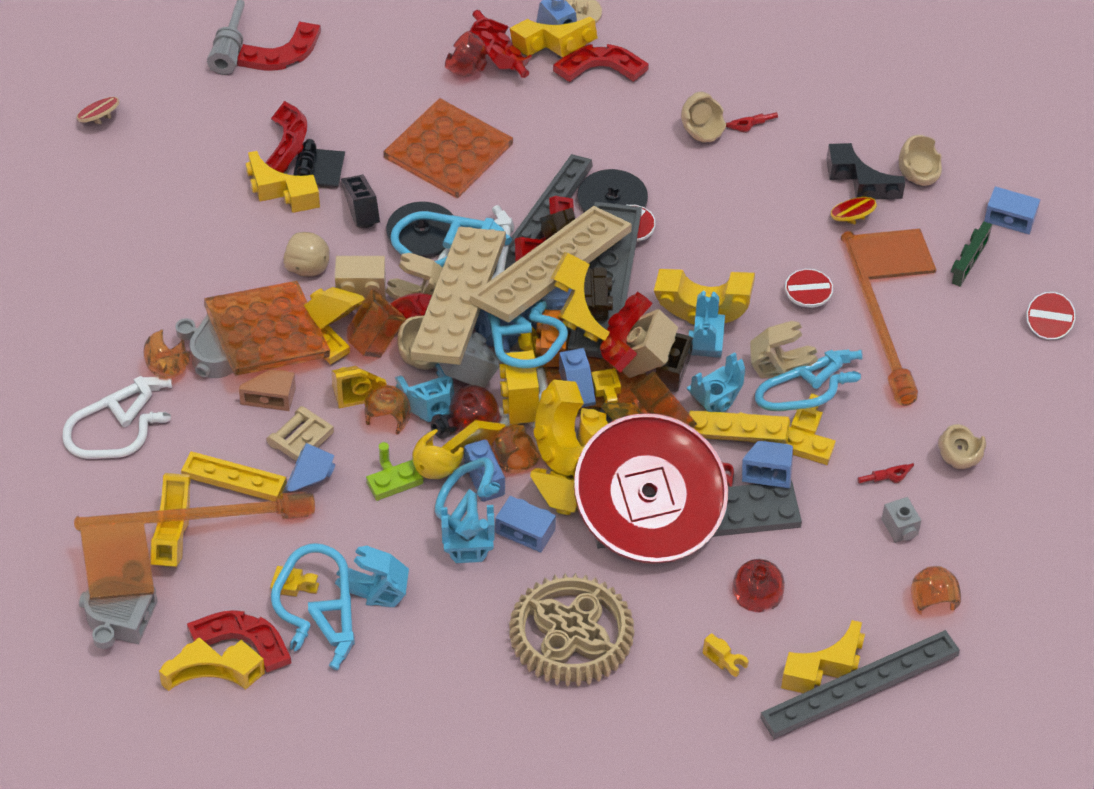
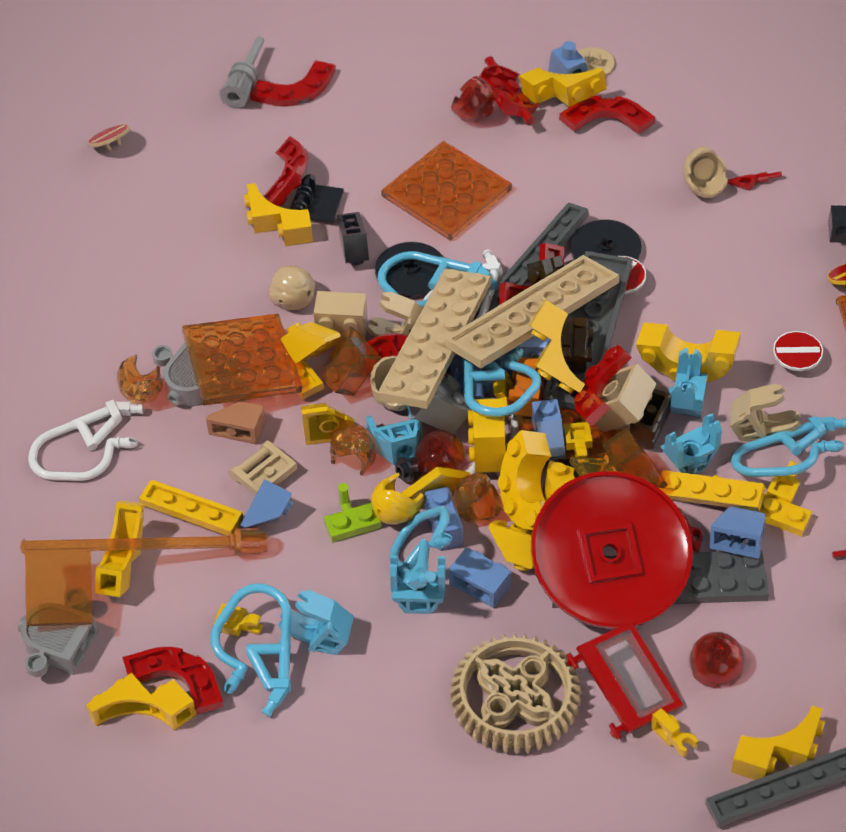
camera: 10 degrees right, 0 degrees up
none -> piece [566,621,683,740]

